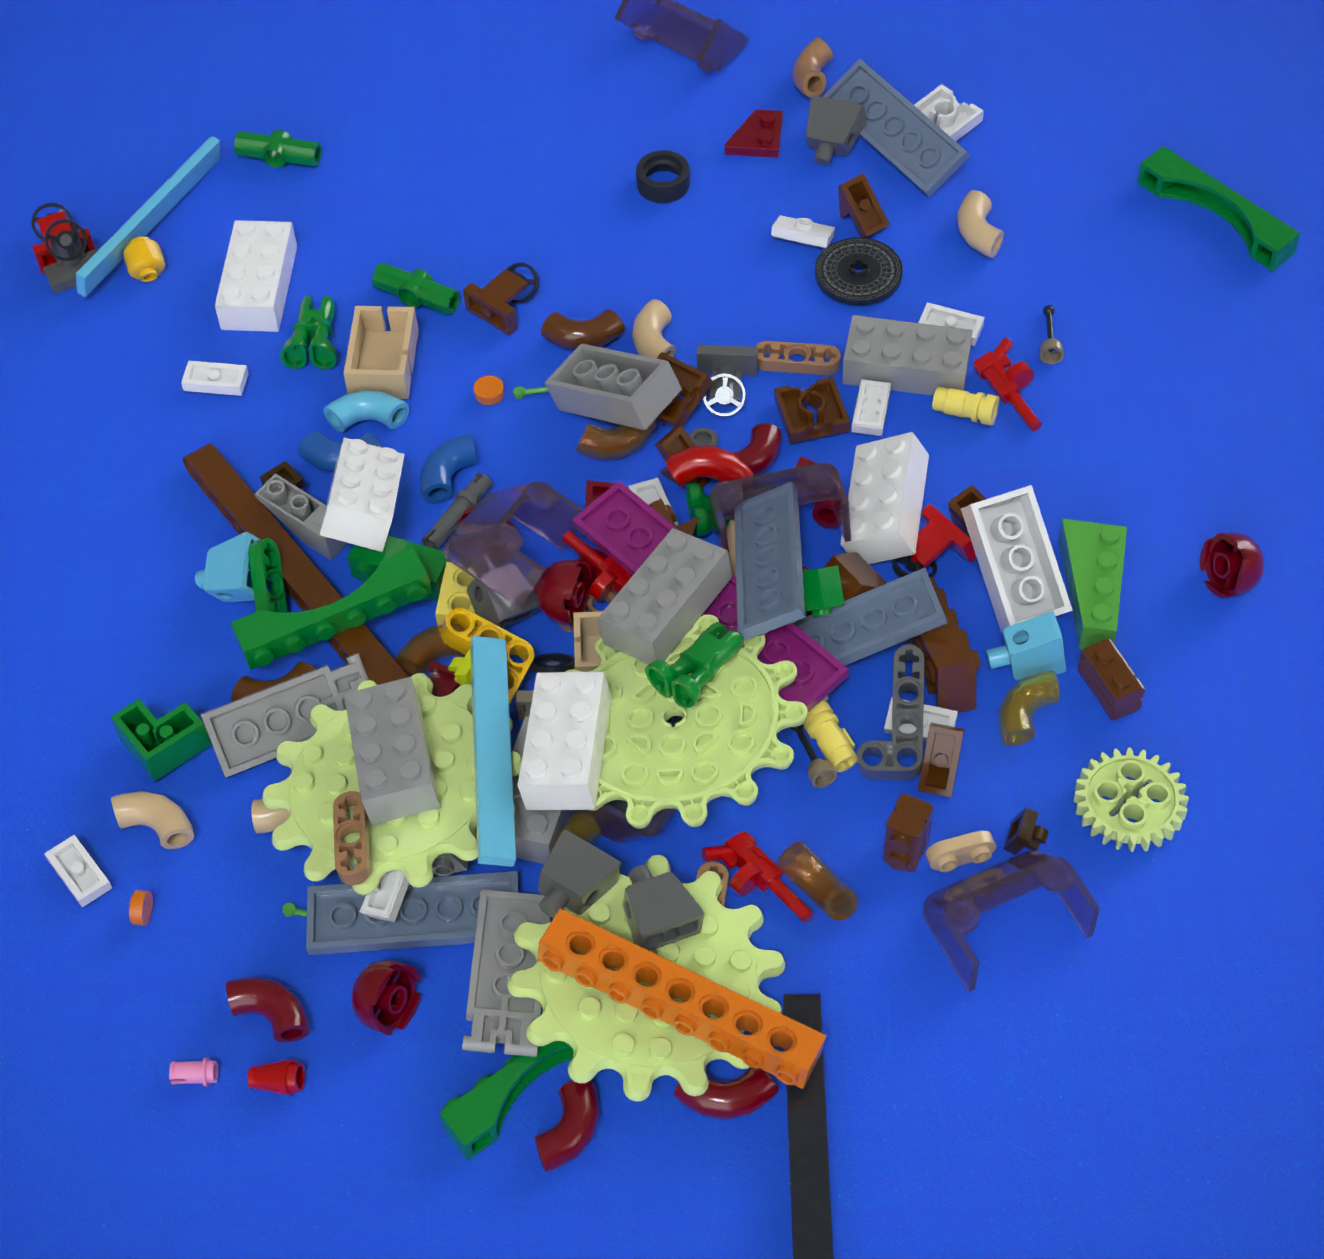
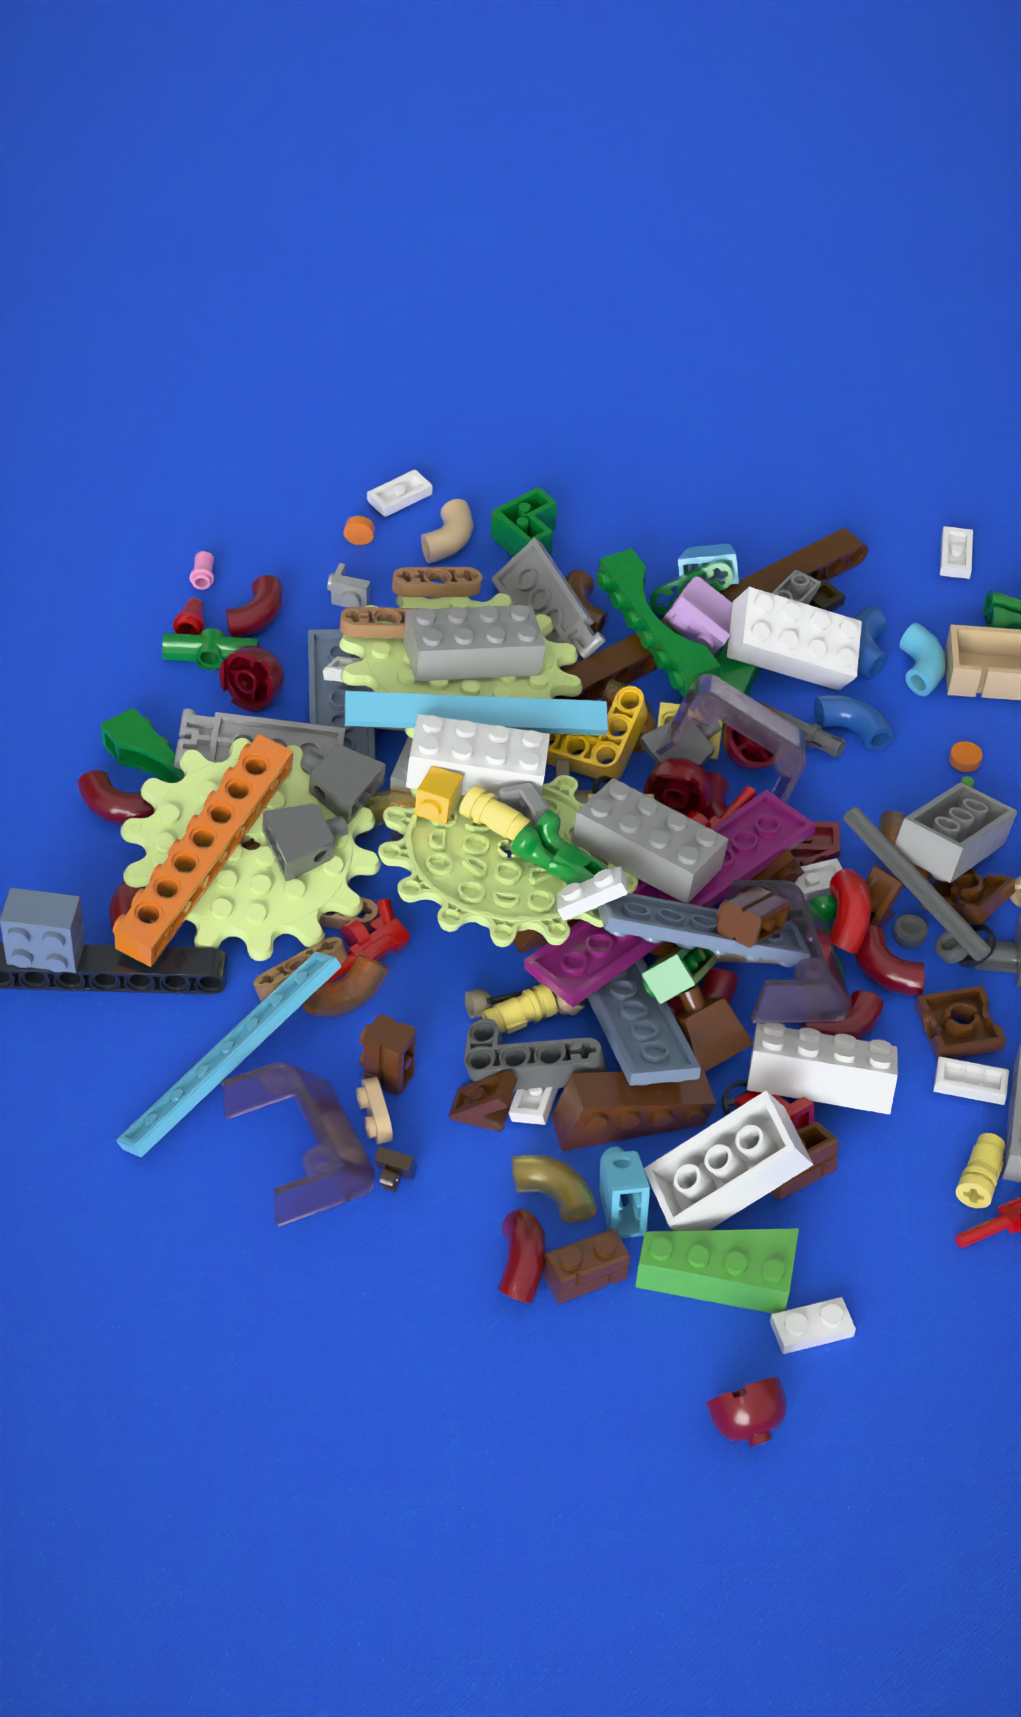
camera: 85 degrees right, 5 degrees down
yellowish green gear [1073,748,1189,852] -> none
none -> sand blue brick [0,888,86,973]
none -> medium azure tile [116,952,342,1158]
none -> green piece [162,628,260,670]
none -> medium nougat beam [253,937,348,1001]
none -> light grey bracket [327,563,370,608]
none -> medium nougat beam [392,567,482,597]
none -> yellow brick [414,766,464,825]
none -> light yellow axle [459,784,533,841]
none -> dark red cylinder [497,1209,546,1304]
none -> light grey bracket [498,782,549,828]
none -> white plate [557,866,628,921]
none -> lavender bracket [662,577,733,655]
none -> reddish brown brick [716,886,791,948]
none -> white plate [770,1297,856,1354]
none -> dark grey axle [843,807,991,961]
none -> dark grey tile [935,931,969,964]

